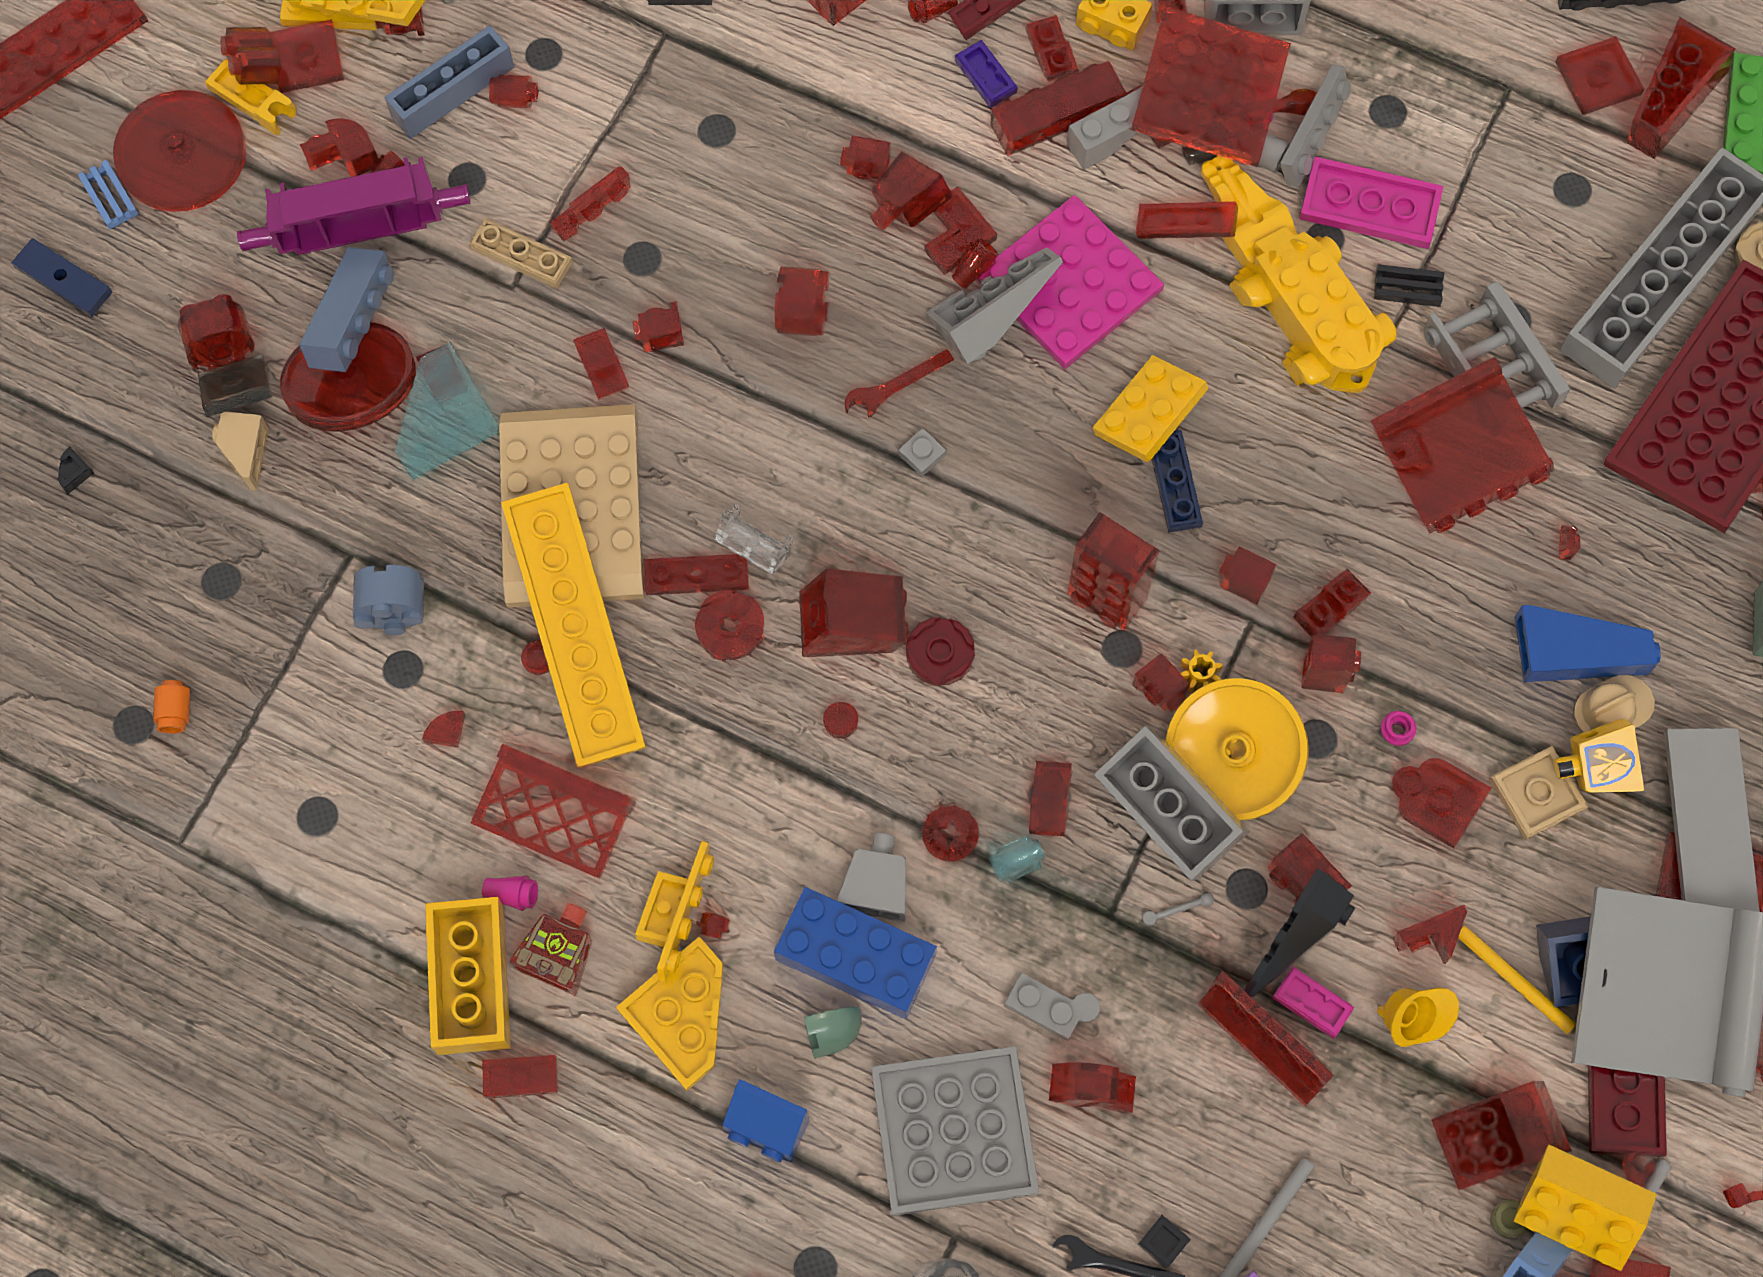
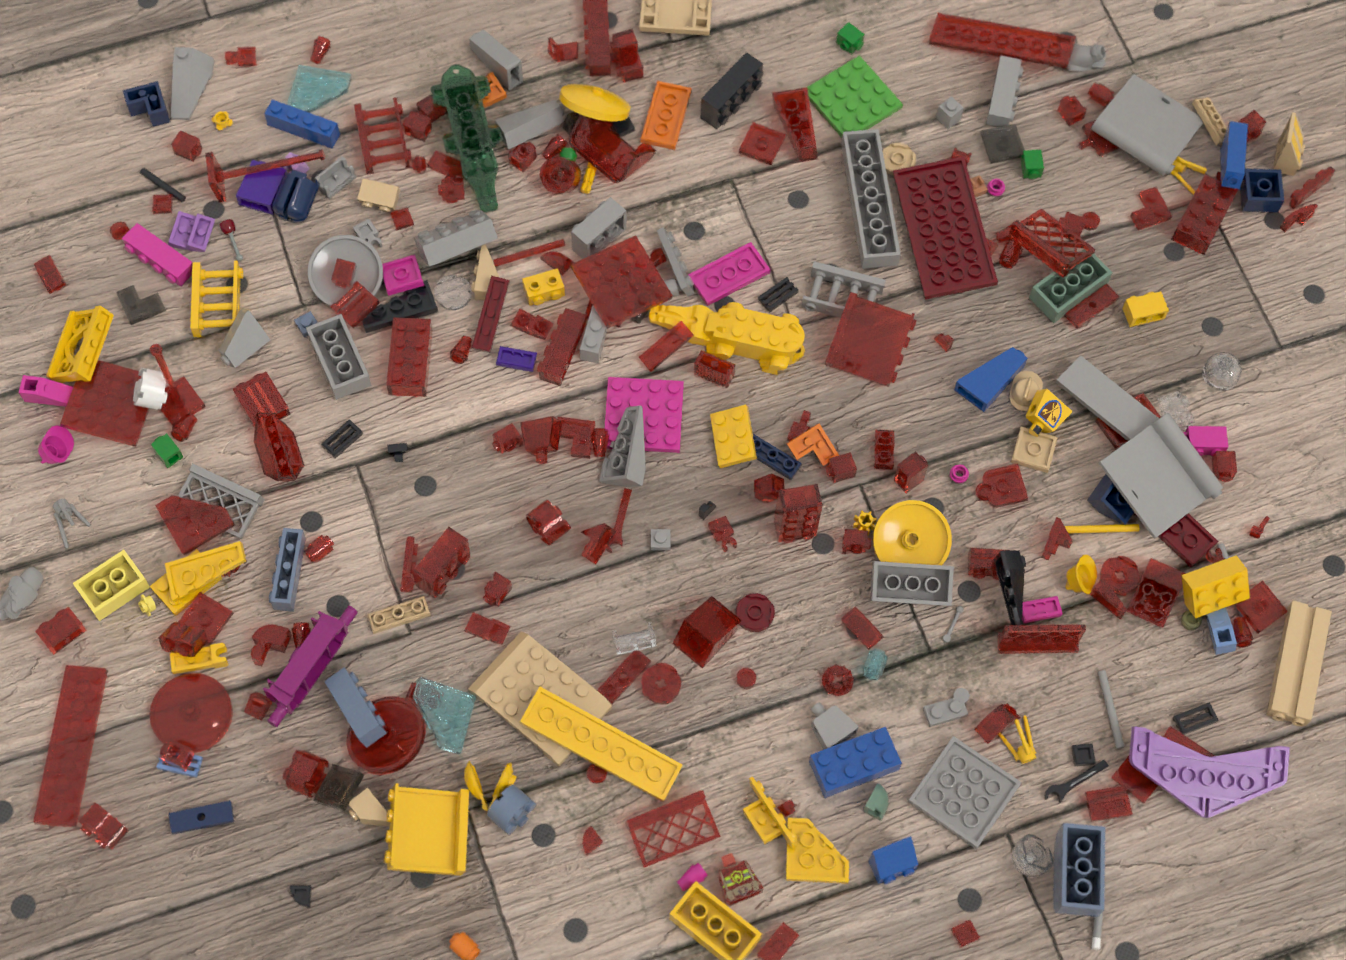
camera: 50 degrees left, 5 degrees down
none -> clear red brick [160,739,195,772]
none -> clear red slope [244,692,273,721]
none -> yellow panel [384,783,469,876]
none -> black tile [387,443,409,462]
none -> clear red brick [413,527,471,599]
none -> yellow animal [464,761,517,810]
none -> clear red slope [581,523,616,565]
none -> clear red brick [694,350,736,388]
none -> black tile [699,501,716,520]
none -> clear red plate [708,516,737,552]
none -> clear red brick [754,473,785,503]
none -> orange plate [786,423,839,466]
none -> clear red plate [787,410,811,441]
none -> yellow plant [999,715,1037,764]
none -> clear red slope [1090,578,1127,619]
none -> clear red plate [1100,556,1140,596]

